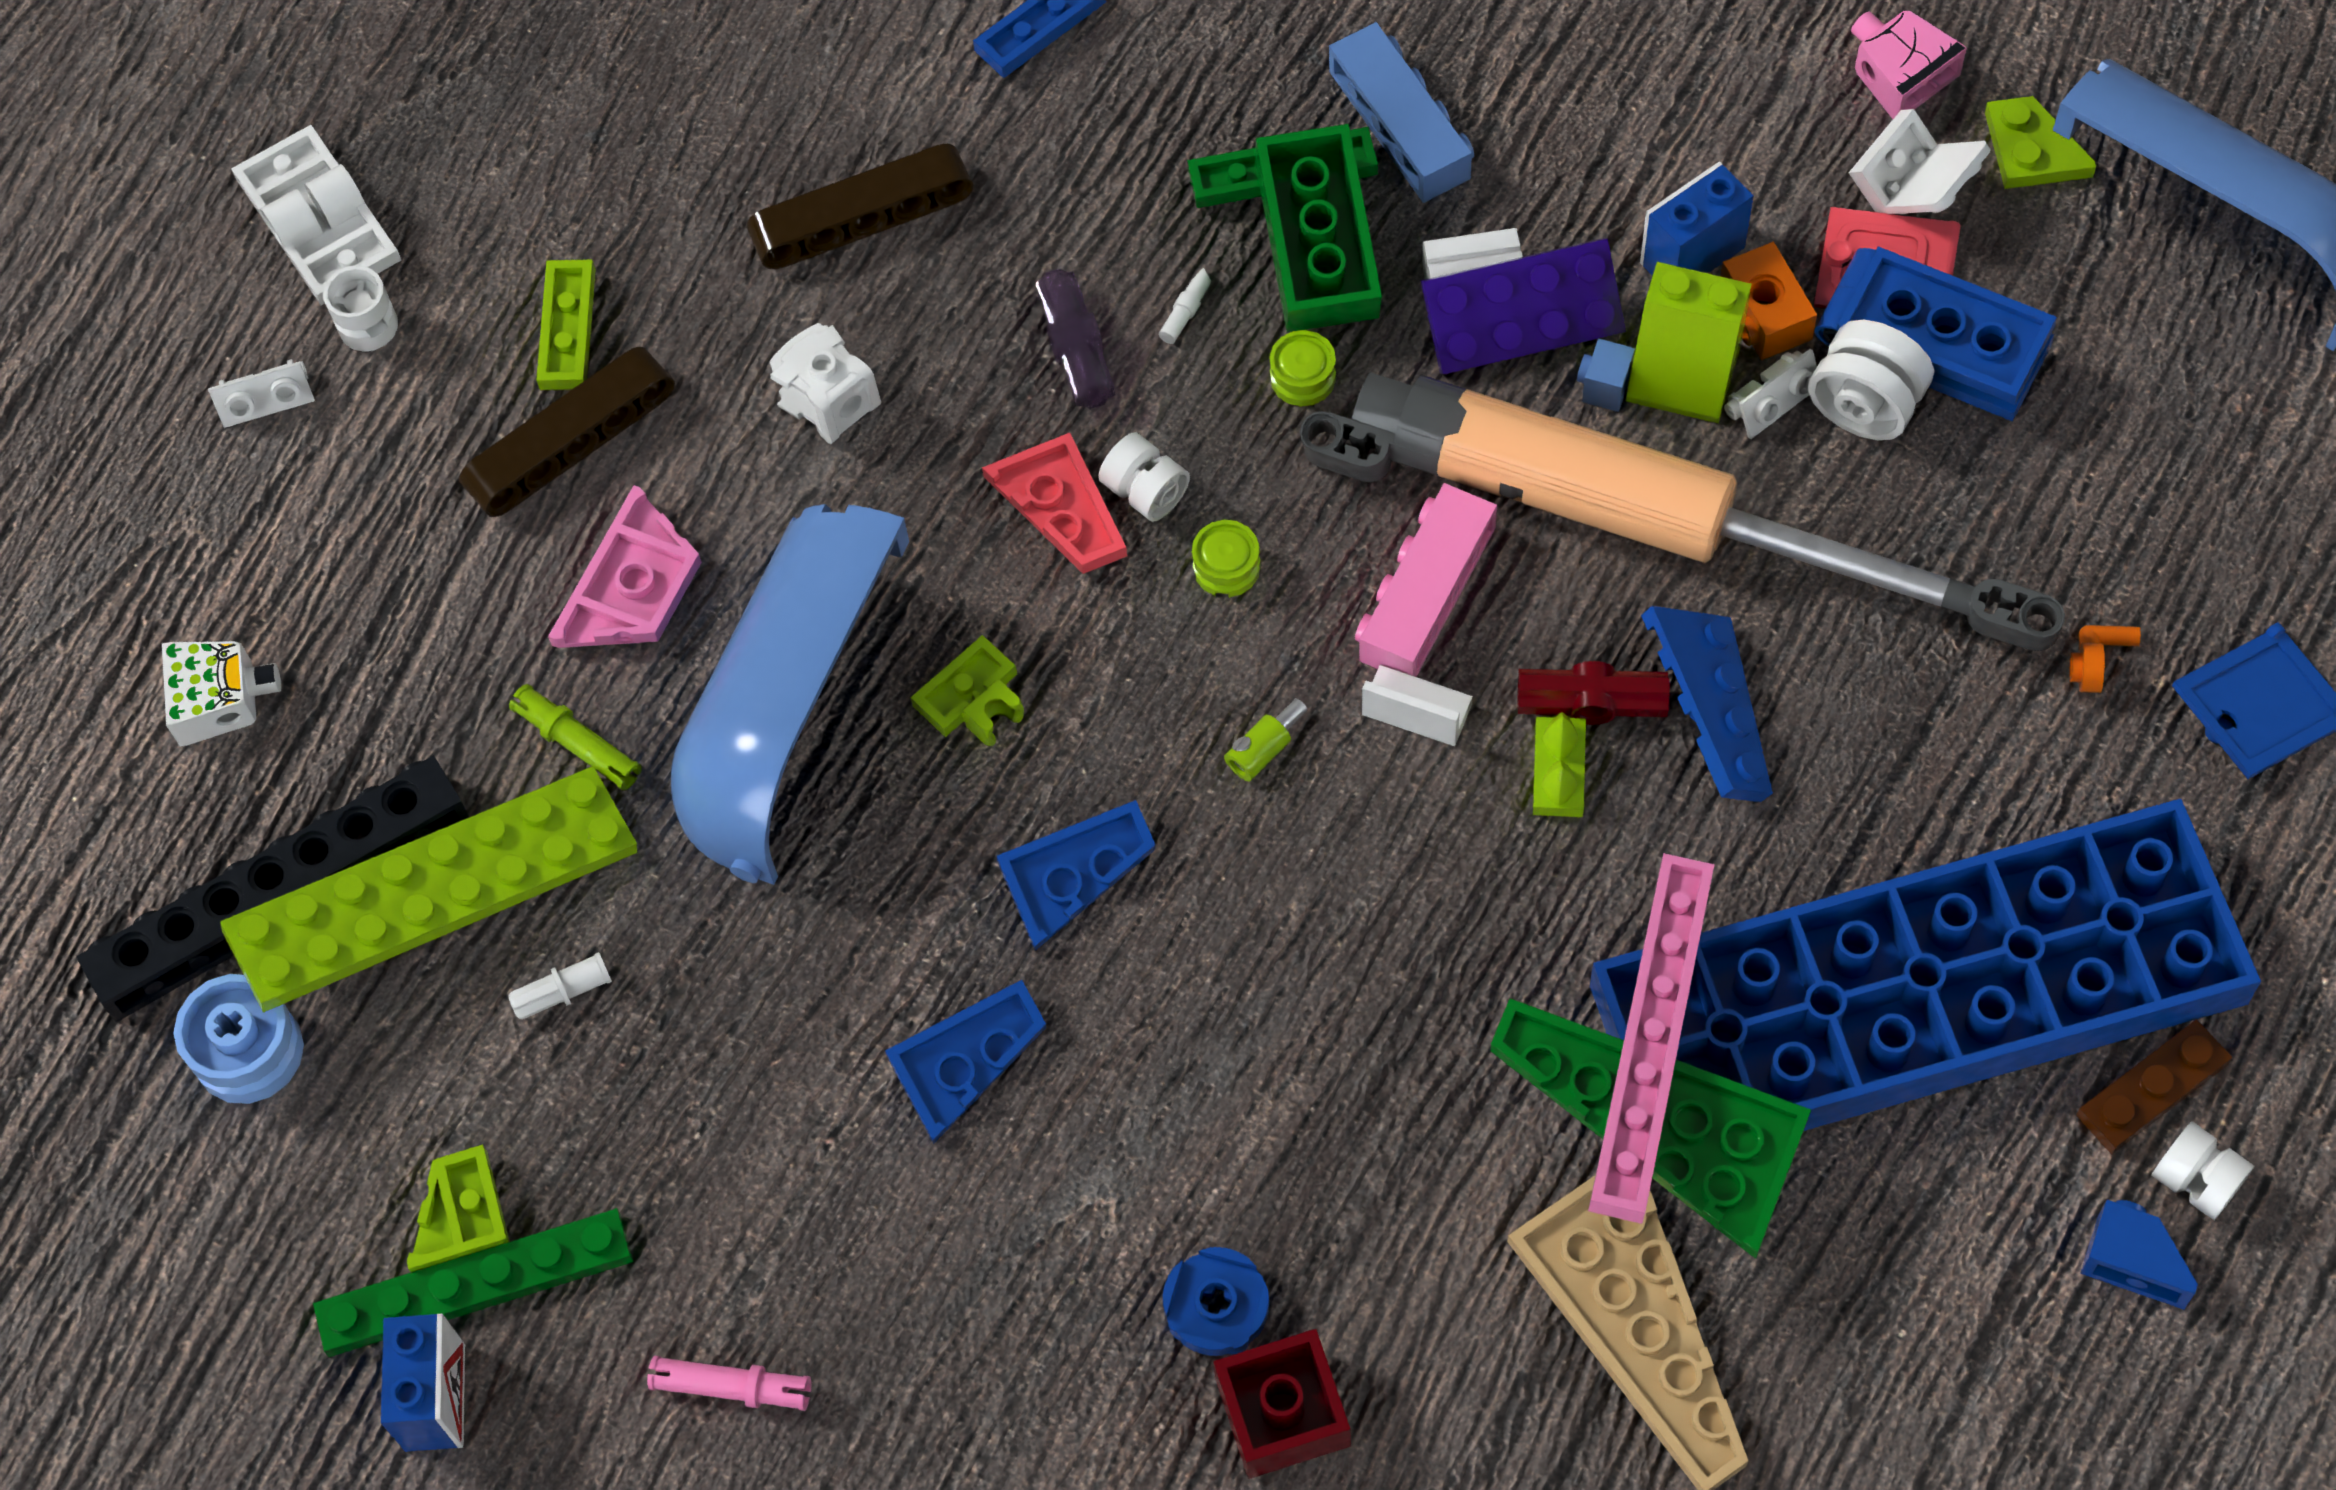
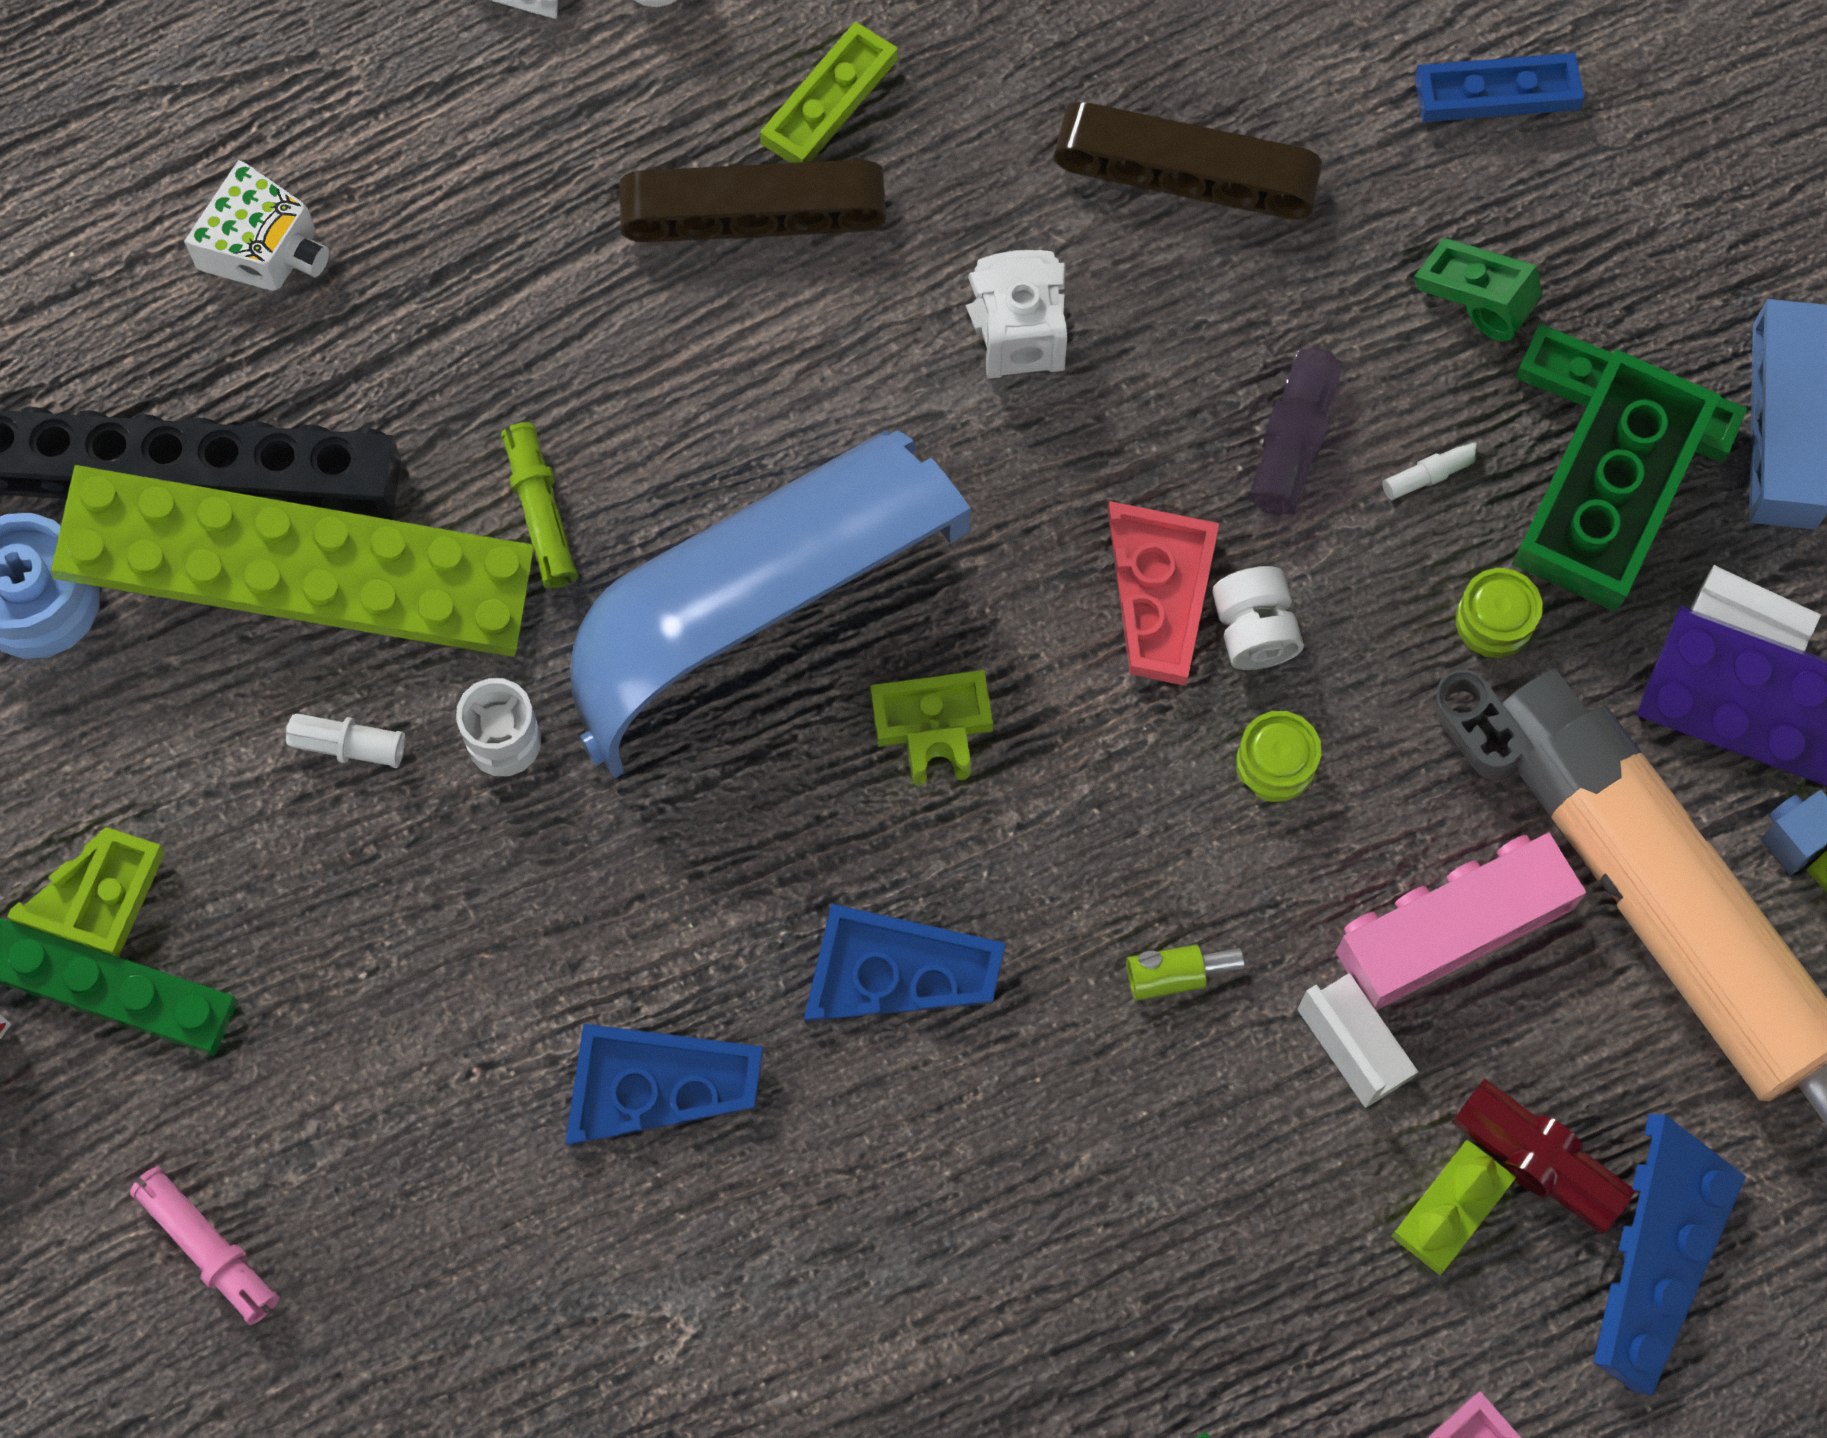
camera: 30 degrees right, 5 degrees up
bright pink wing [548,485,702,648] -> none
none -> white wheel [456,678,541,776]
none -> green plate [1414,238,1543,342]

